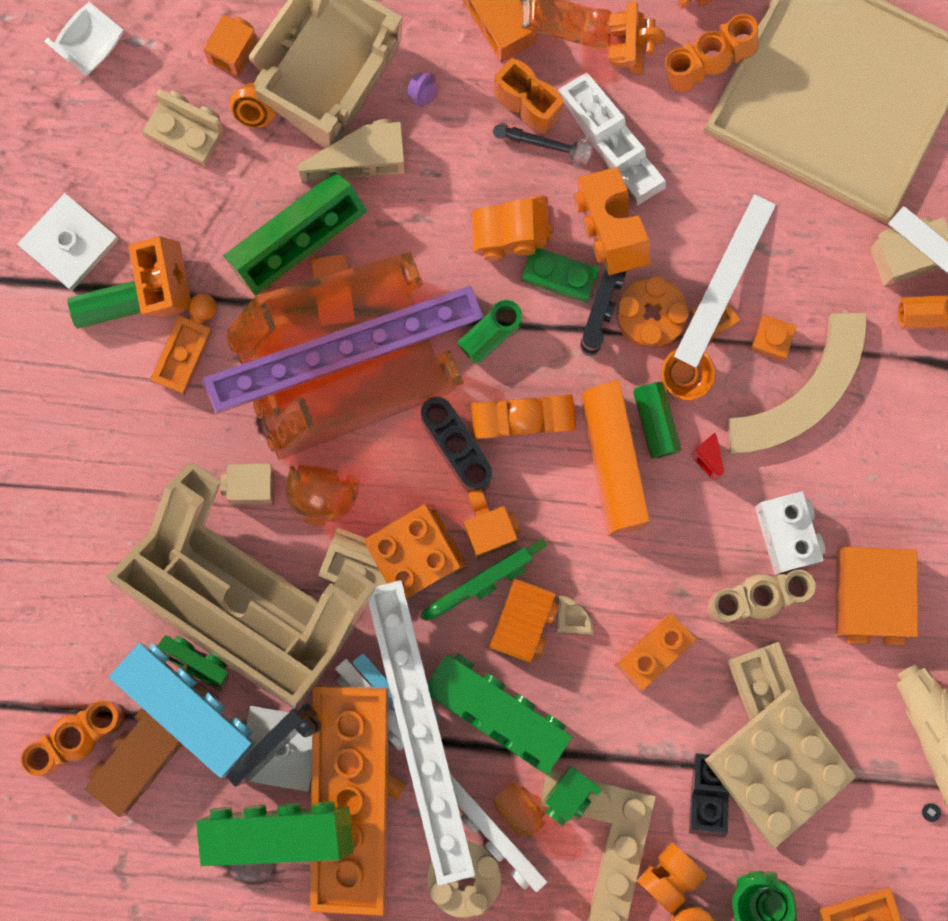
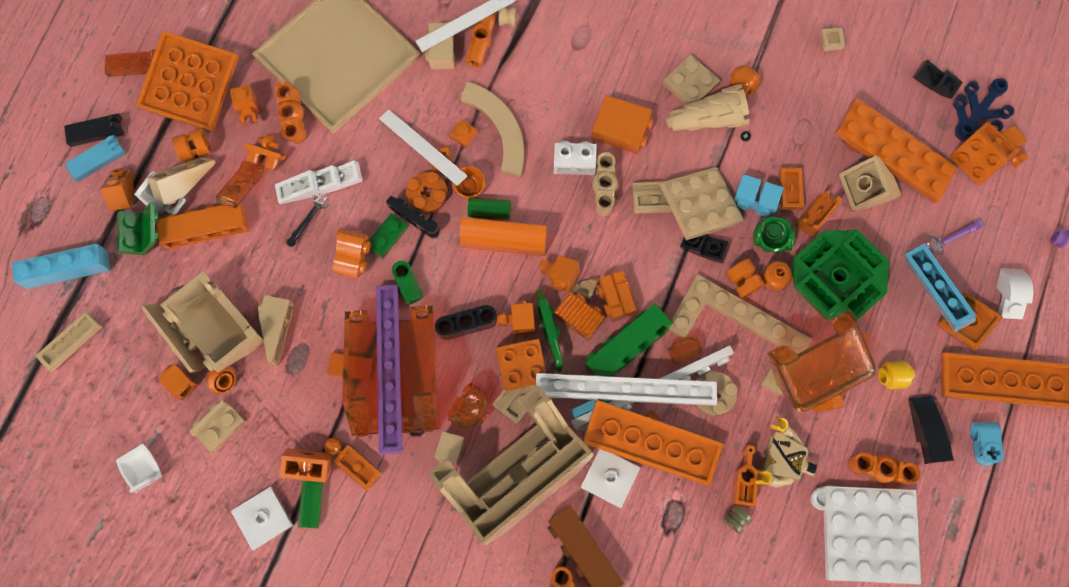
camera: 65 degrees left, 5 degrees down
medium azure brick [108,643,255,778] -> none
green plate [158,635,229,692] -> none
green brick [196,801,354,866] -> none
green brick [223,172,368,296] -> none
black hinge [226,703,321,787] -> none
medium lavender plate [407,72,438,107] -> none
orange piece [471,394,576,439] -> none
orange brick [493,58,564,135] -> none
green brick [543,765,602,826] -> none
orange arch [573,167,650,275] -> none
orange brick [614,613,697,692] -> none
red slope [691,433,724,481] -> none
none -> orange brick [539,255,581,292]
none -> orange brick [596,270,638,322]
none -> medium azure piece [734,174,784,217]

